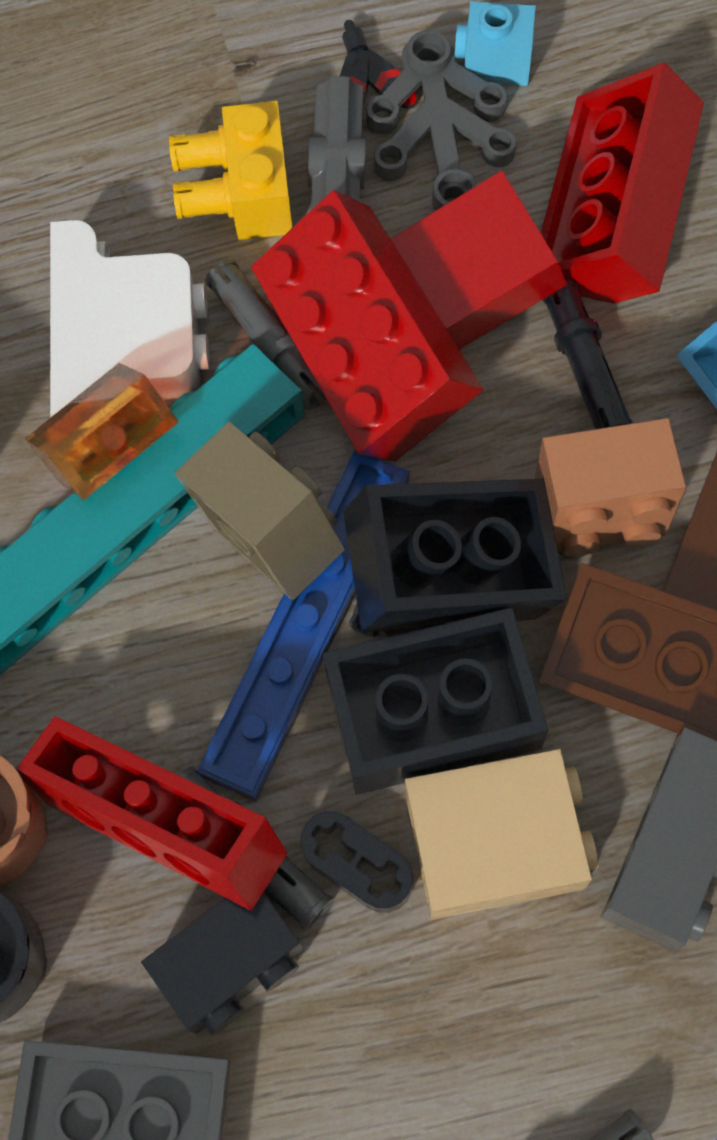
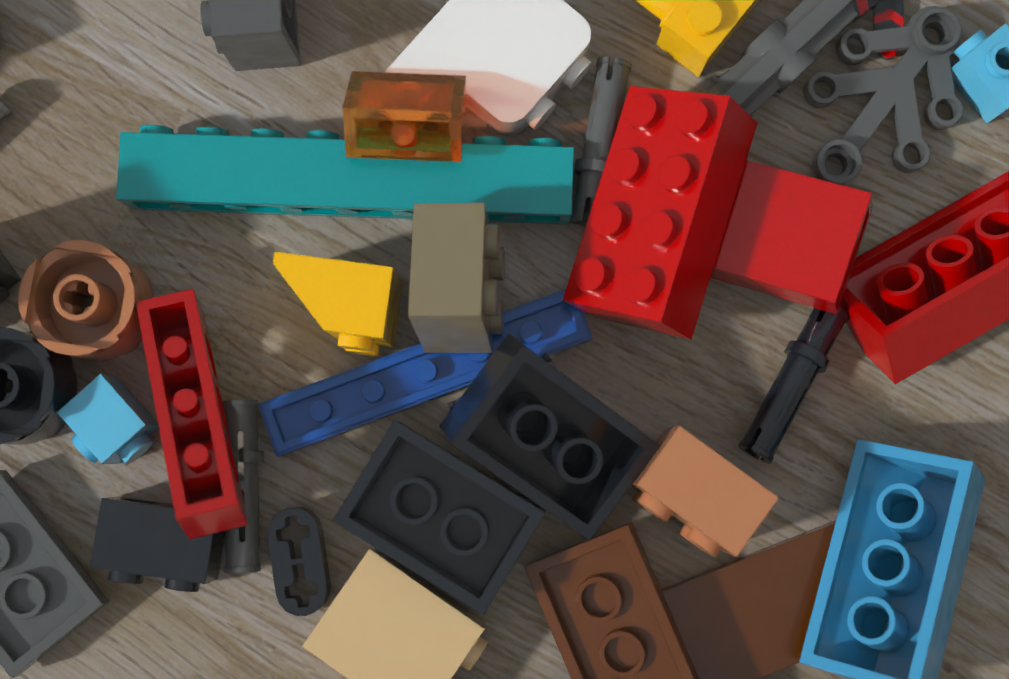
camera: 45 degrees right, 15 degrees up
none -> medium azure brick [57,374,159,465]
none -> yellow slope [273,252,403,356]

